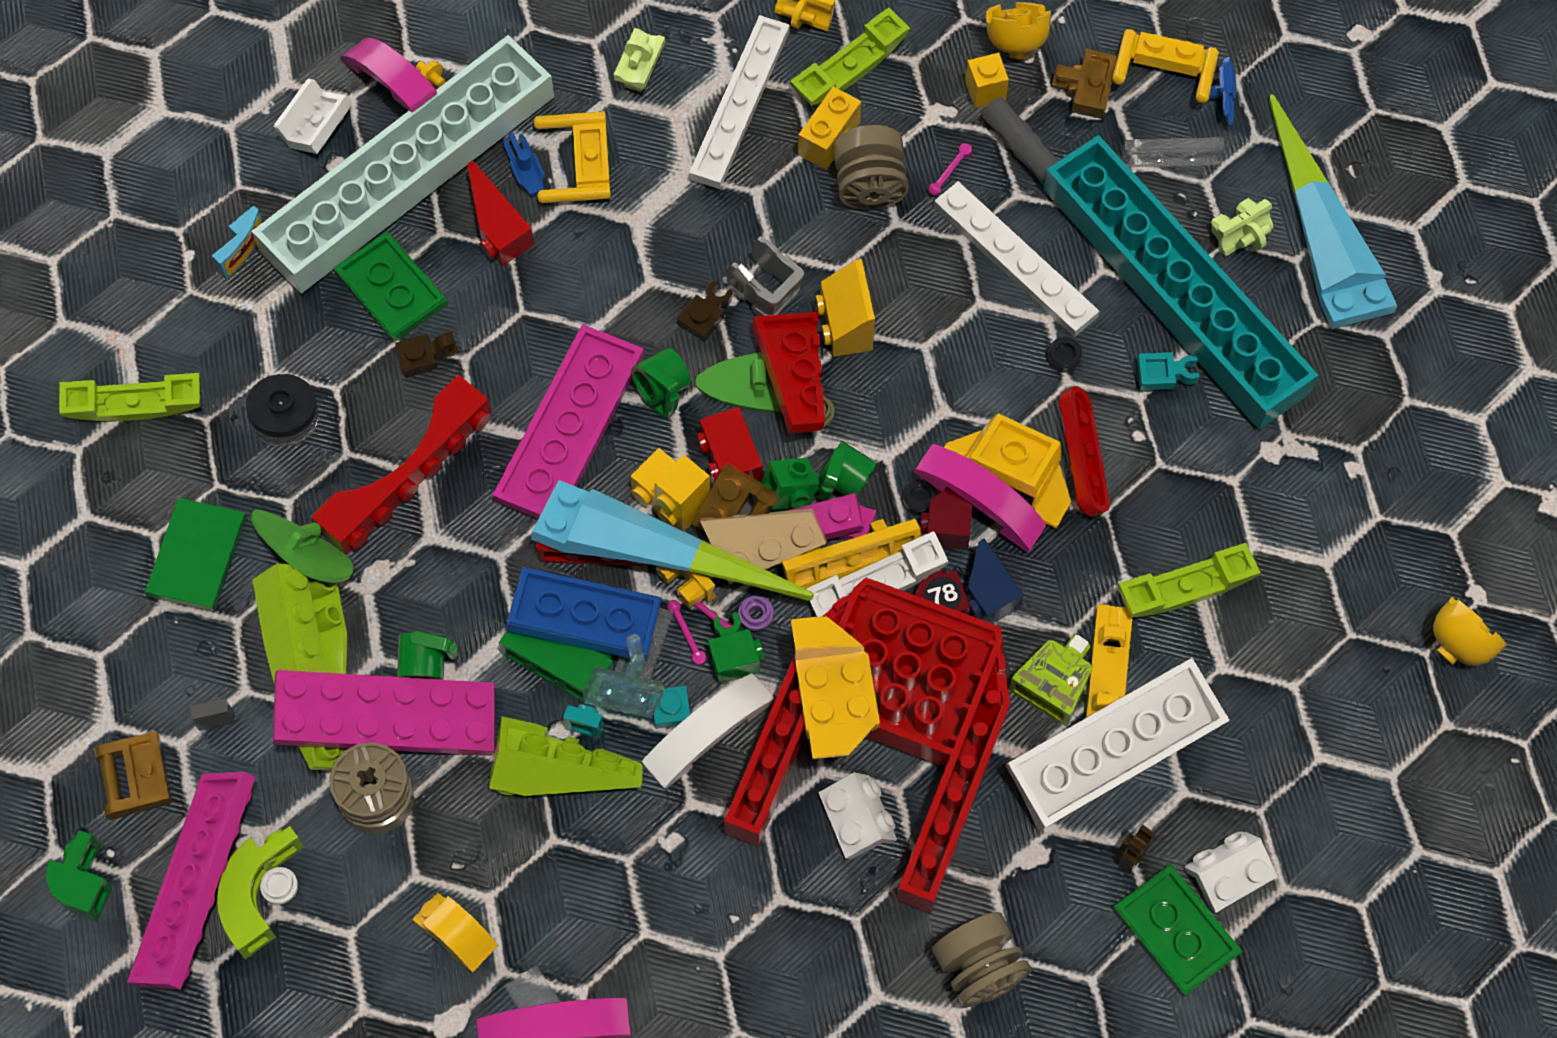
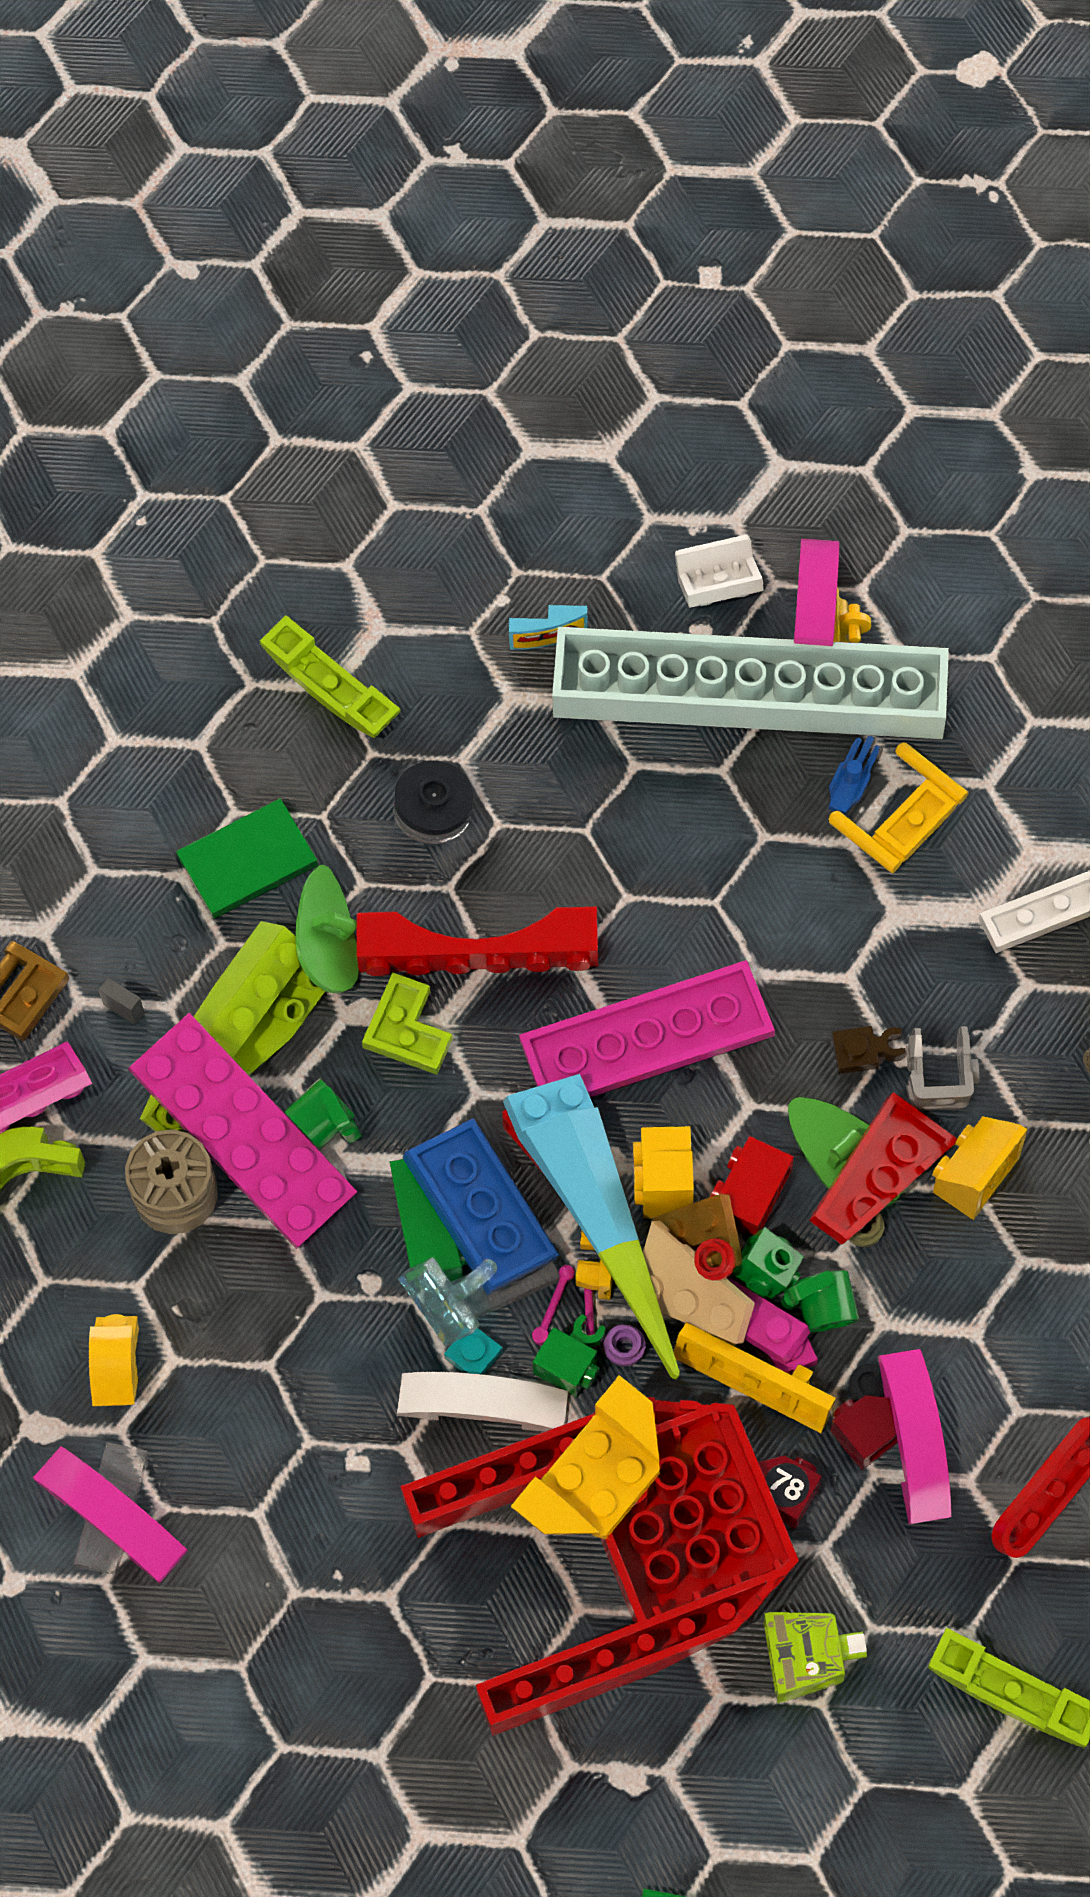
camera: 50 degrees right, 0 degrees up
white plate [260,867,298,905] -> none
green tile [333,231,448,343] -> none
dark brown plate [395,332,459,378] -> none
red slope [467,160,535,267] -> none
lime wedge [489,716,642,796] -> none
teal plate [563,704,604,739] -> none
yellowish green hips [614,28,665,92] -> none
green piece [631,347,690,419] -> none
white slope [807,531,949,617] -> none
white bracket [818,773,897,859] -> none
dark tan wheel [932,912,1032,1008] -> none
yellow piece [944,413,1071,528] -> none
dark blue slope [966,538,1024,624] -> none
white arch [1005,658,1230,831] -> none
yellow hinge [1086,604,1132,718] -> none
dark brown plate [1118,824,1155,874] -> none
none -> lime plate [362,973,452,1075]
none -> red plate [694,1238,736,1281]

